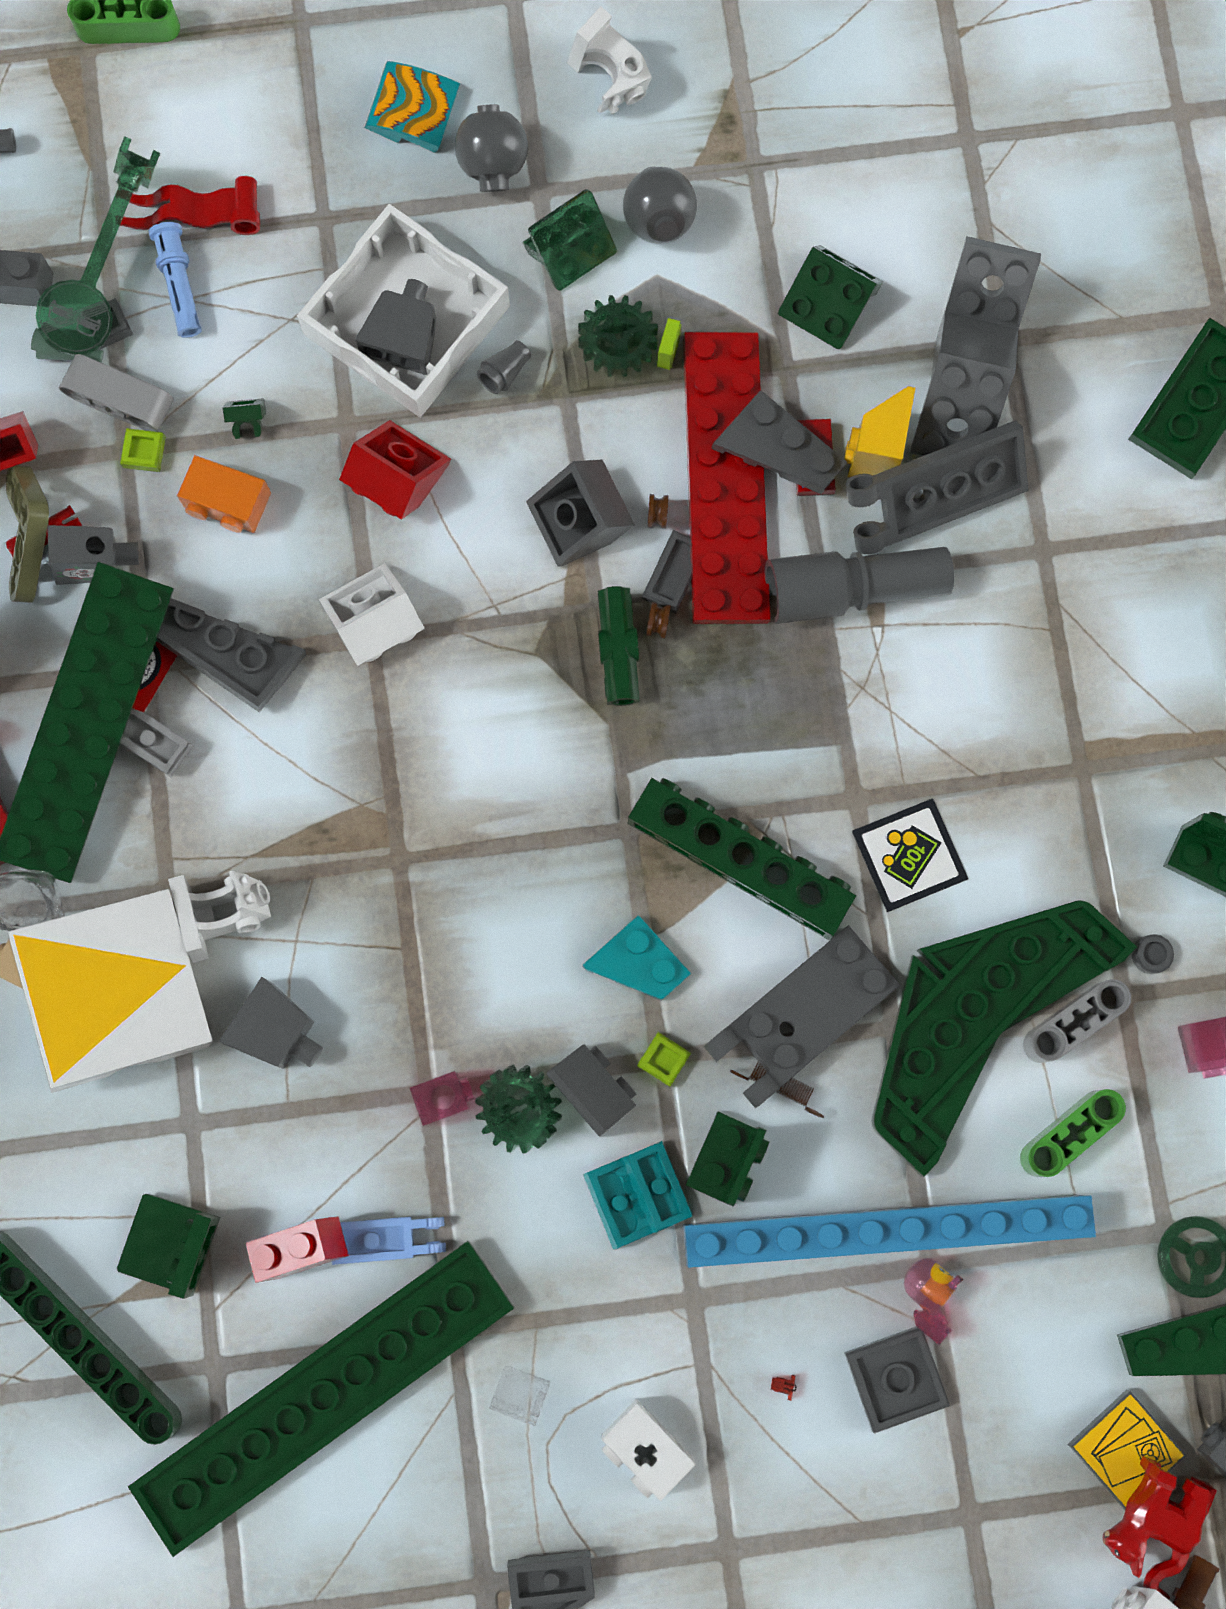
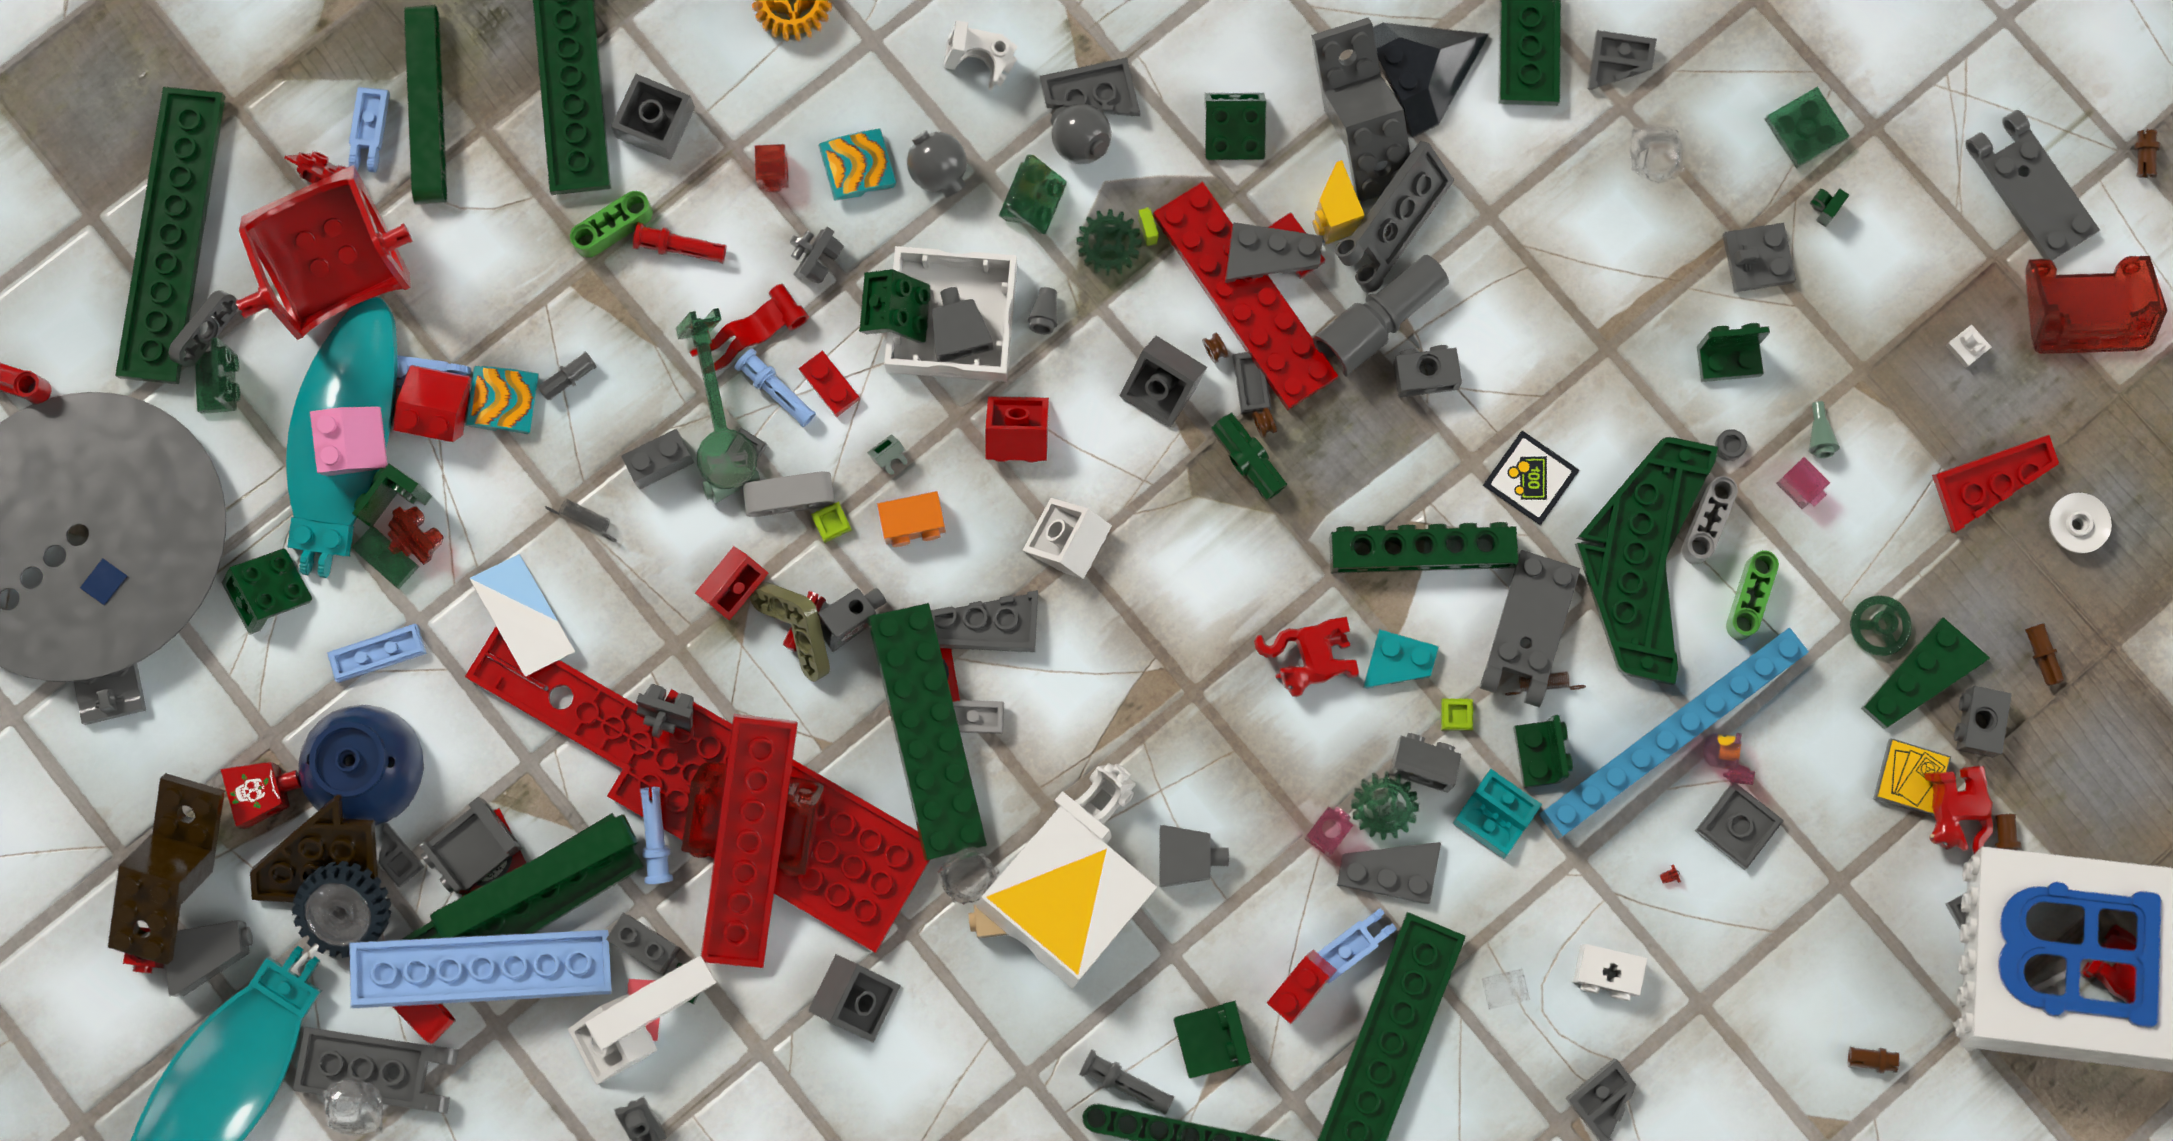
camera: 30 degrees left, 0 degrees up
none -> red pin [633,222,727,264]
none -> clear red brick [755,144,789,192]
none -> dark grey hips [790,227,844,284]
none -> red plate [798,350,860,417]
none -> dark green bracket [859,269,931,343]
none -> dark grey wing [1040,57,1140,117]
none -> dark grey pin [1079,1049,1174,1115]
none -> red animal [1254,616,1359,697]
none -> dark grey wing [1337,842,1441,904]
none -> black wedge [1373,22,1489,138]
none -> dark grey brick [1393,345,1462,398]

